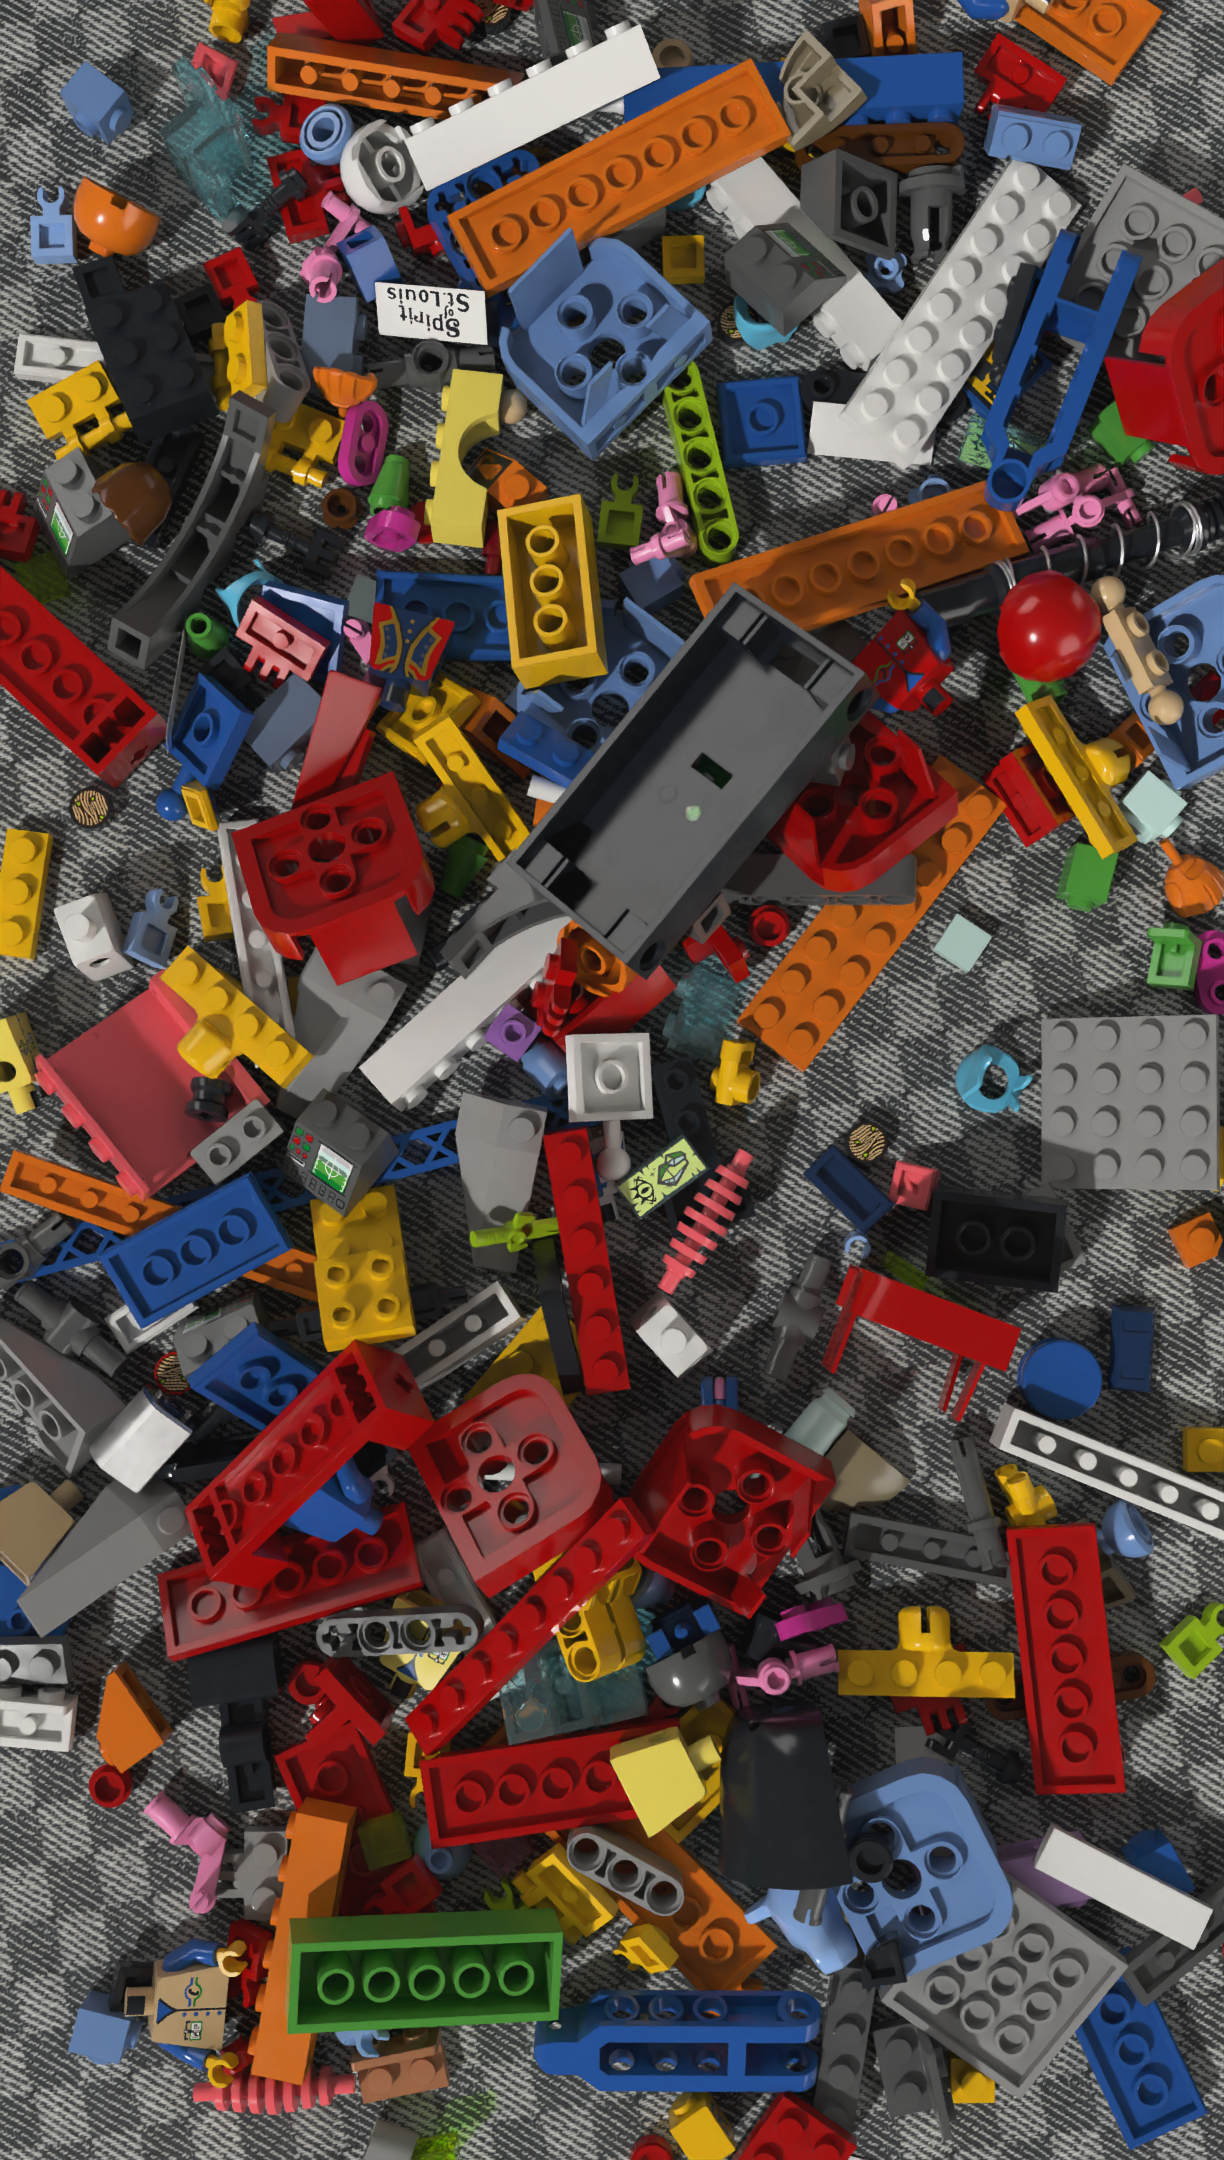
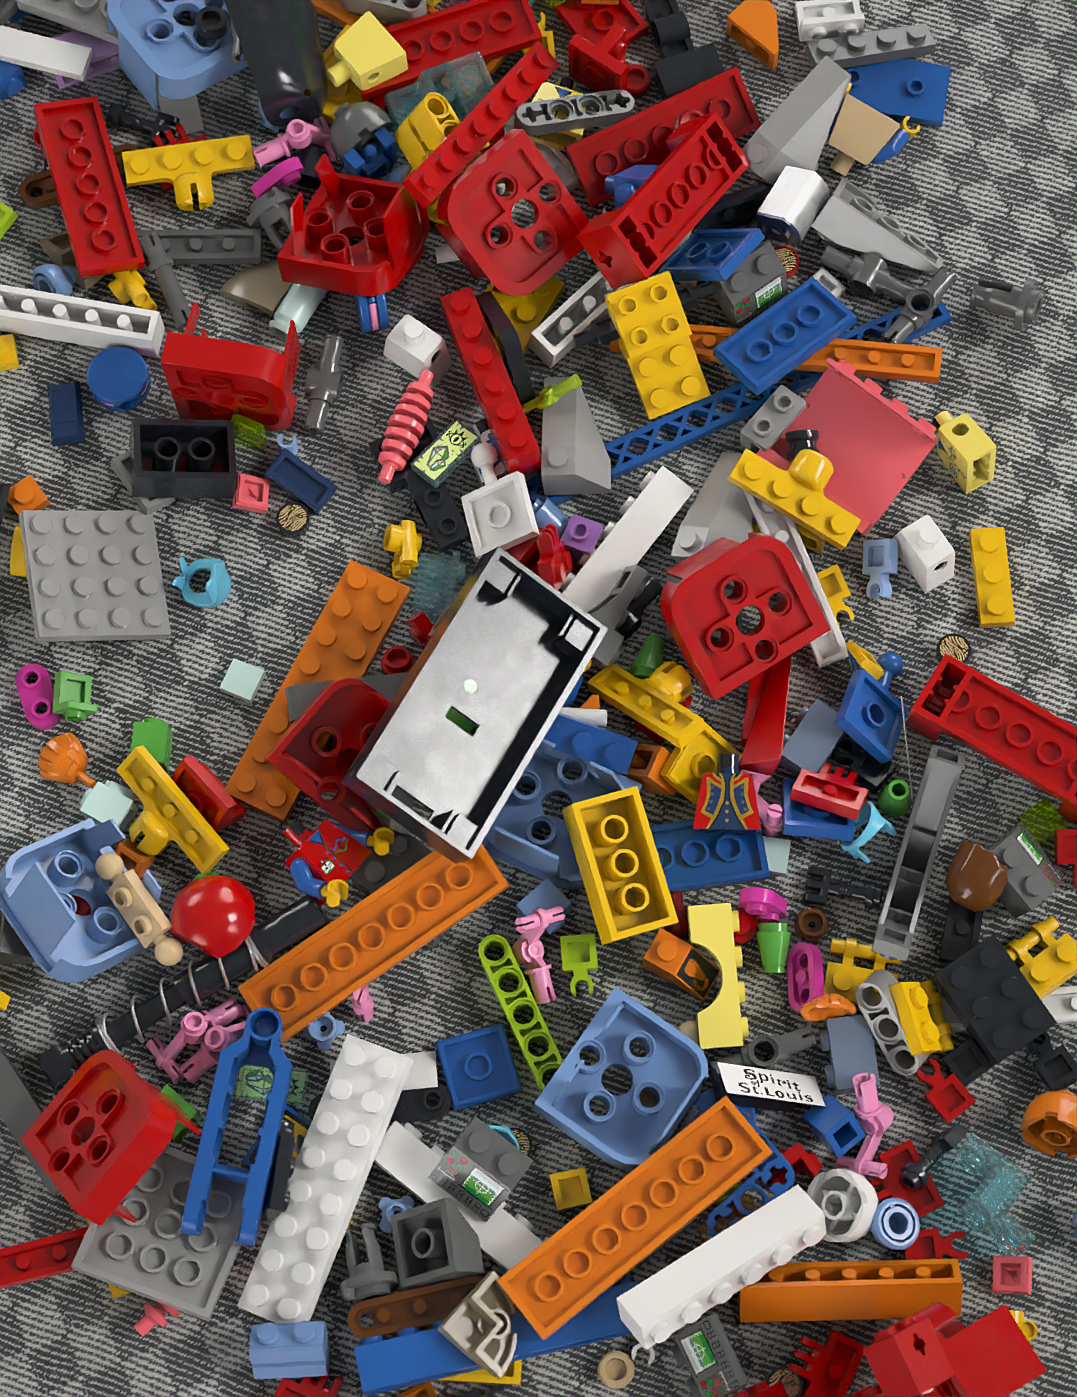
camera: 170 degrees right, 15 degrees down
dark grey slope [279,1088,399,1218] -> none

